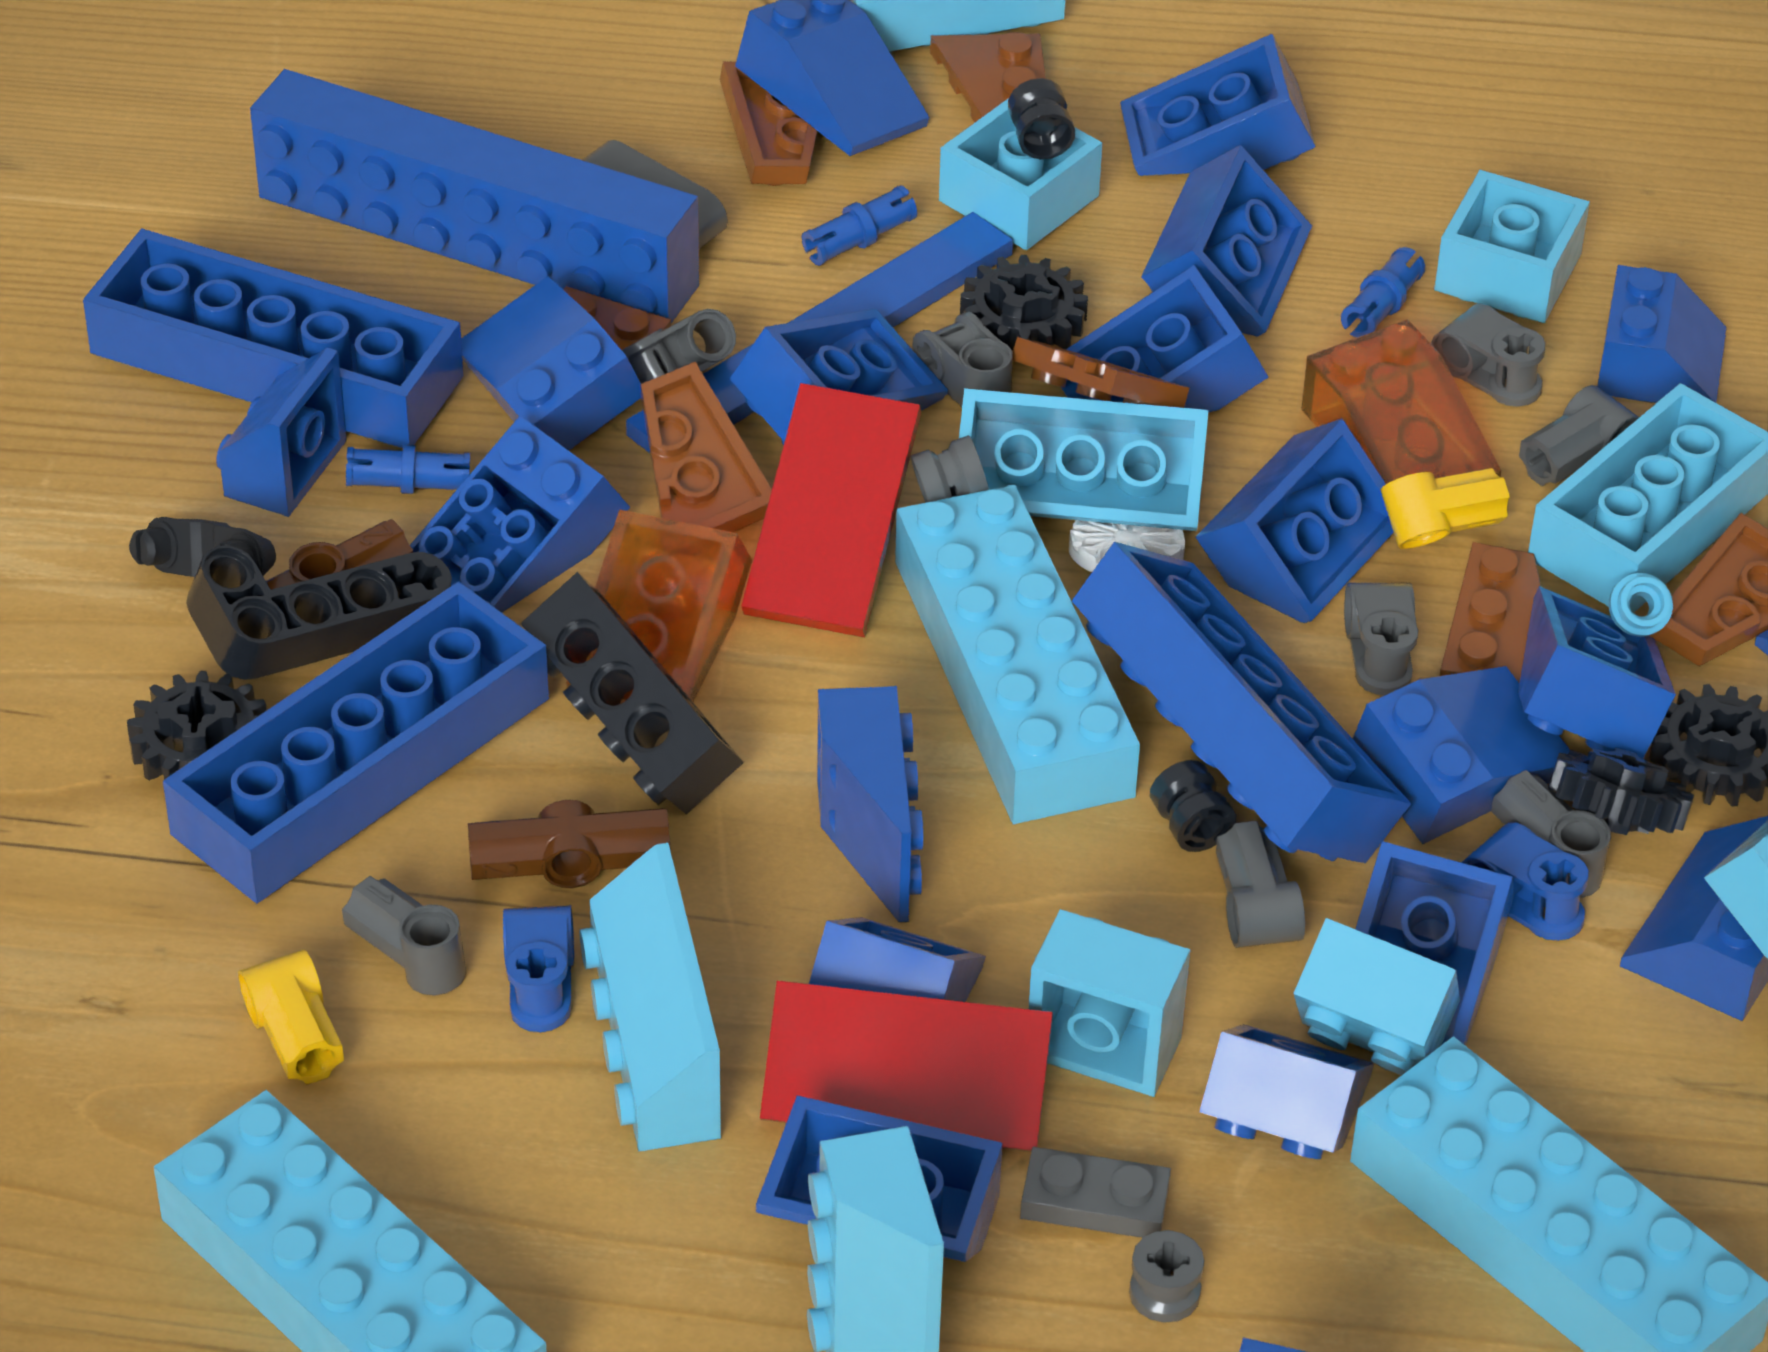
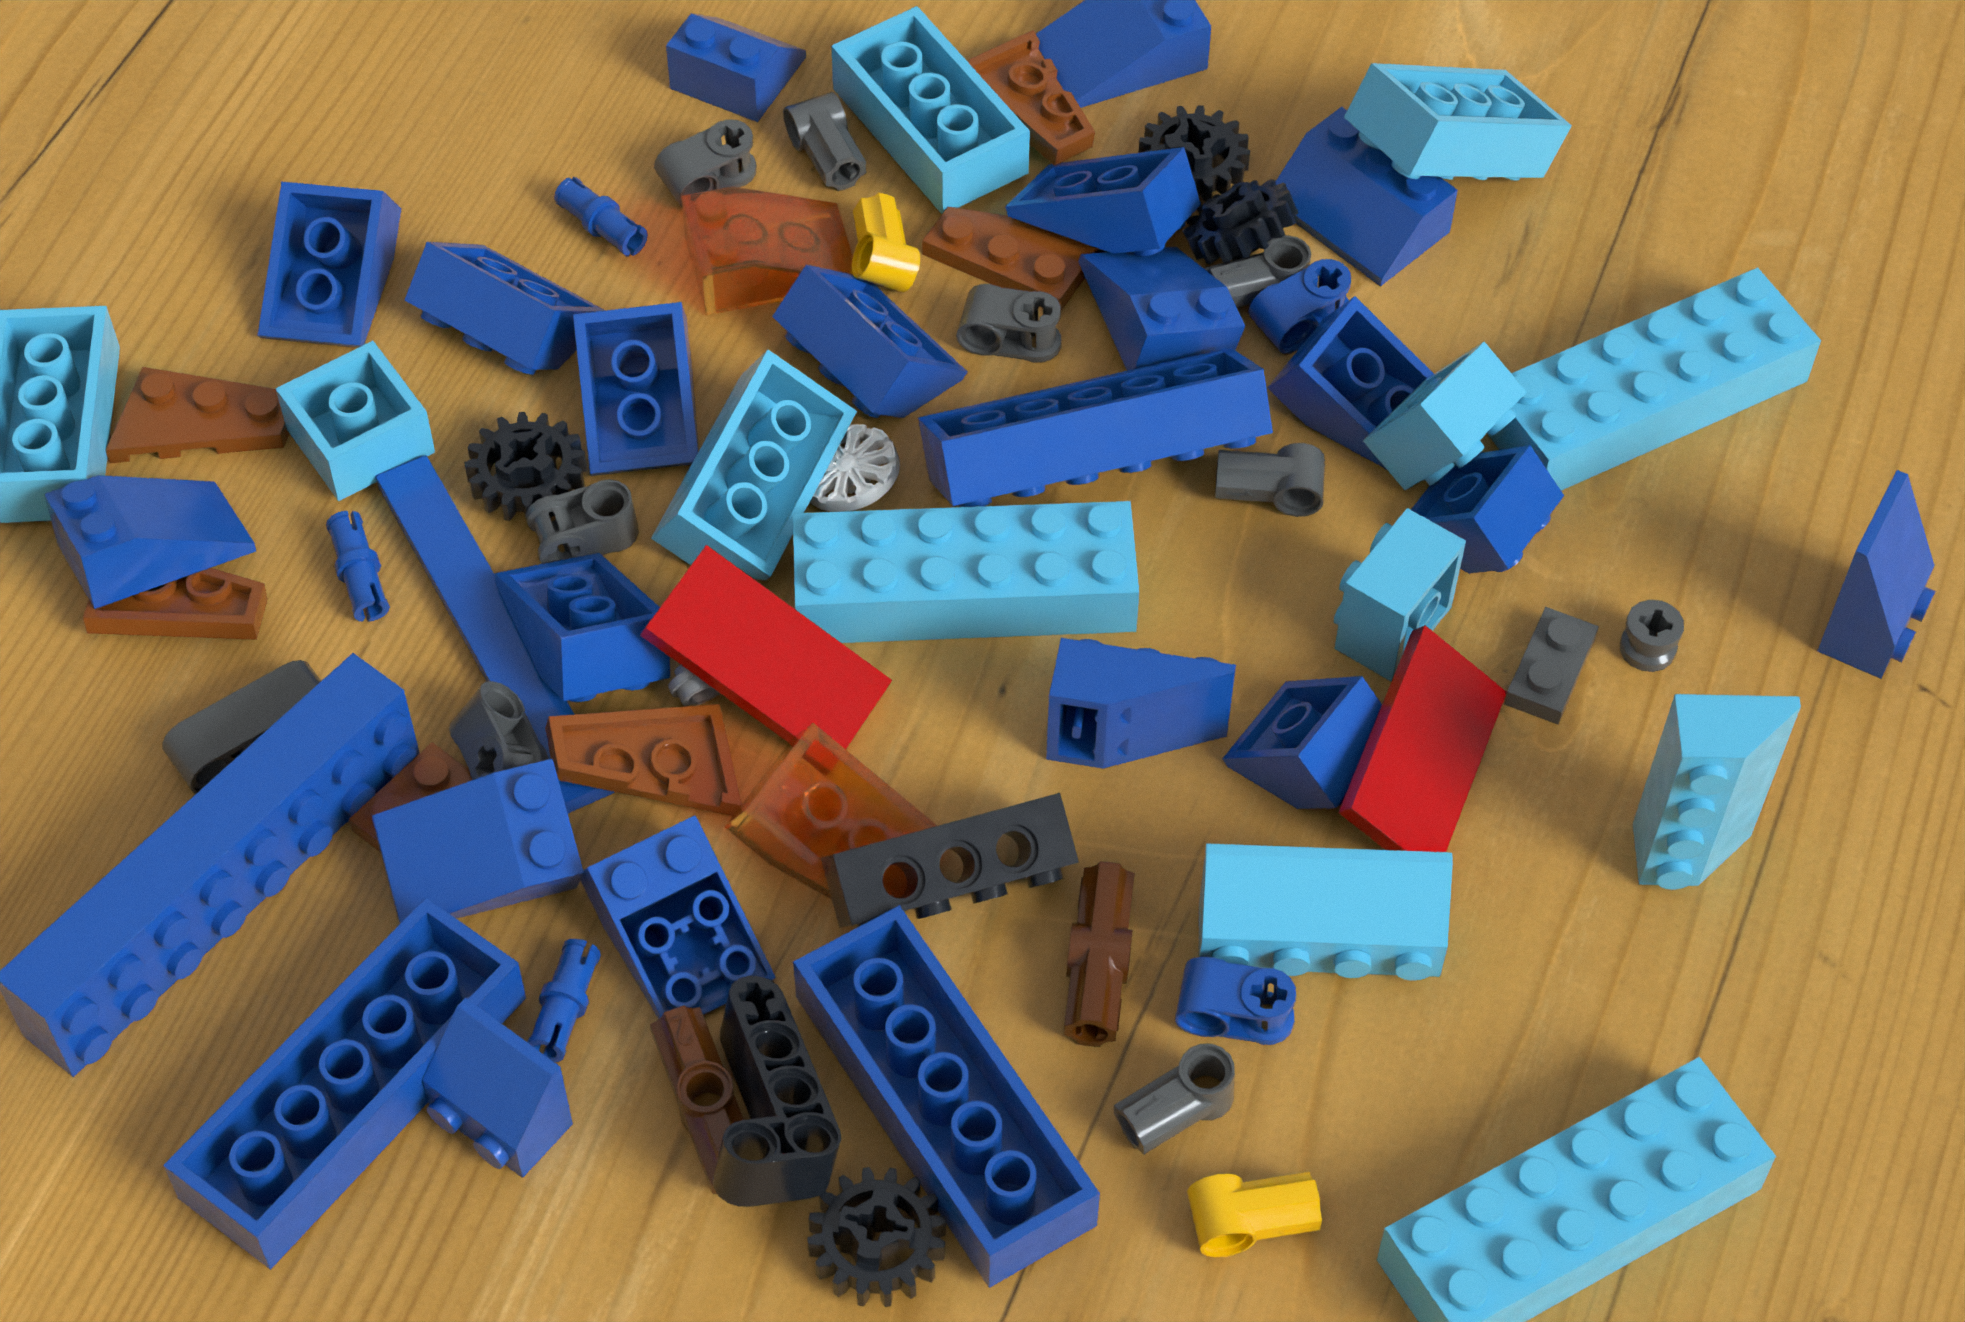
camera: 75 degrees left, 10 degrees up
black piece [129,517,276,577] -> none
blue slope [756,1095,1003,1262] -> none
dark grey wheel [910,435,989,503] -> none
black wheel [1008,78,1075,160] -> none
dark orange wing [1012,337,1190,408] -> none
black wheel [1150,760,1237,852] -> none
medium azure brick [1434,170,1590,324] -> none
medium azure plate [1609,573,1673,637] -> none

